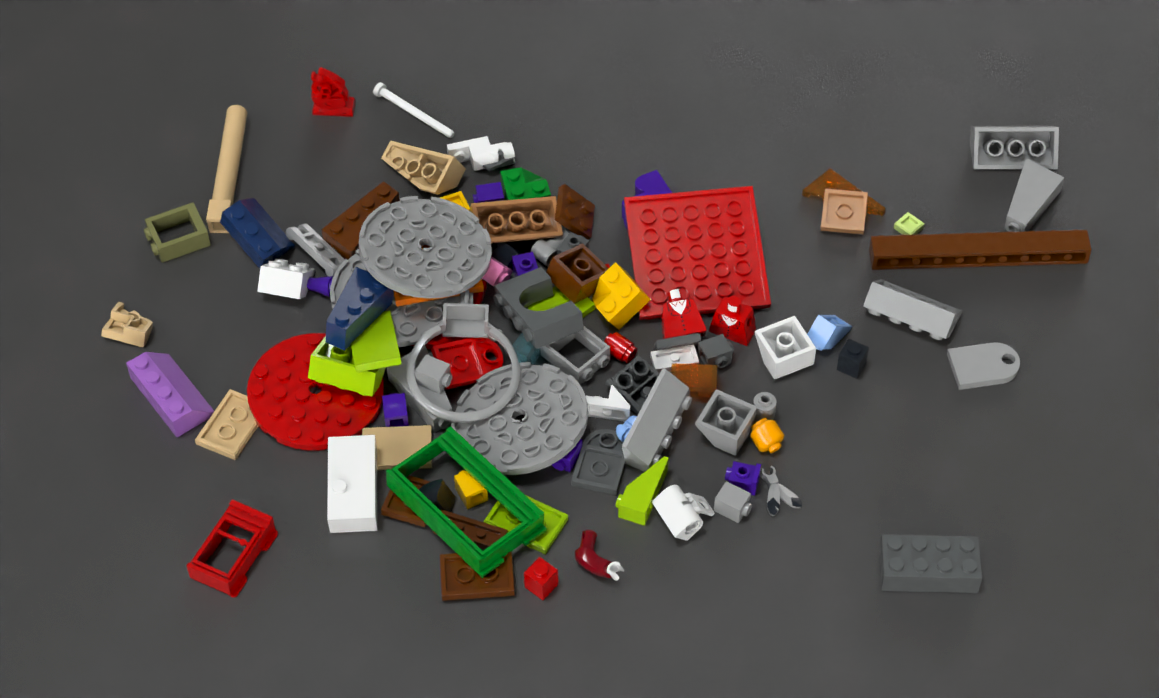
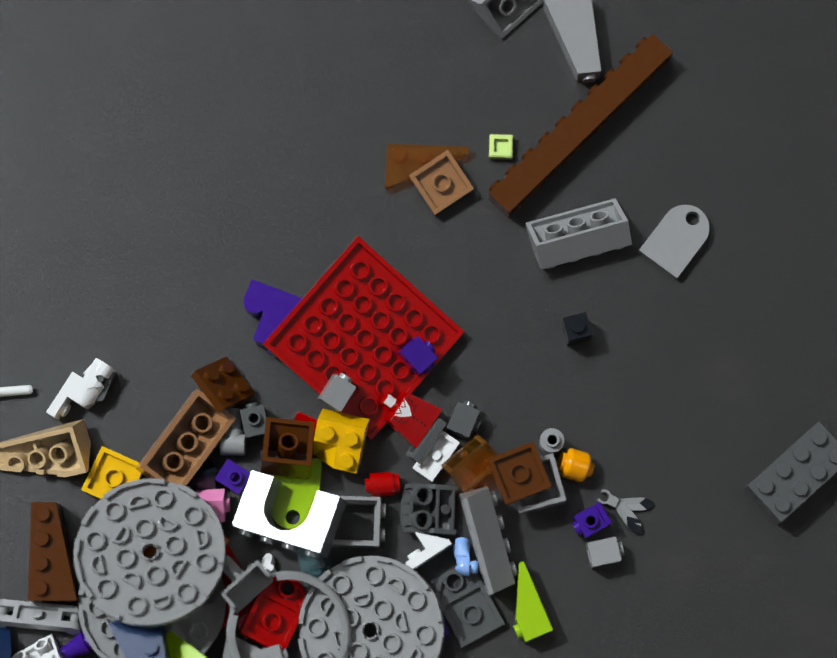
camera: 40 degrees left, 25 degrees up
dark purple brick [472,182,504,203] -> none
green slope [500,167,551,200] -> none
white piece [652,485,715,541] -> none
red torso [709,296,756,346] -> none
white slope [755,316,816,380] -> none
light blue slope [807,315,852,351] -> none
none -> light grey brick [317,373,356,412]
none -> dark purple brick [397,336,438,375]
none -> reddish brown plate [487,441,552,506]

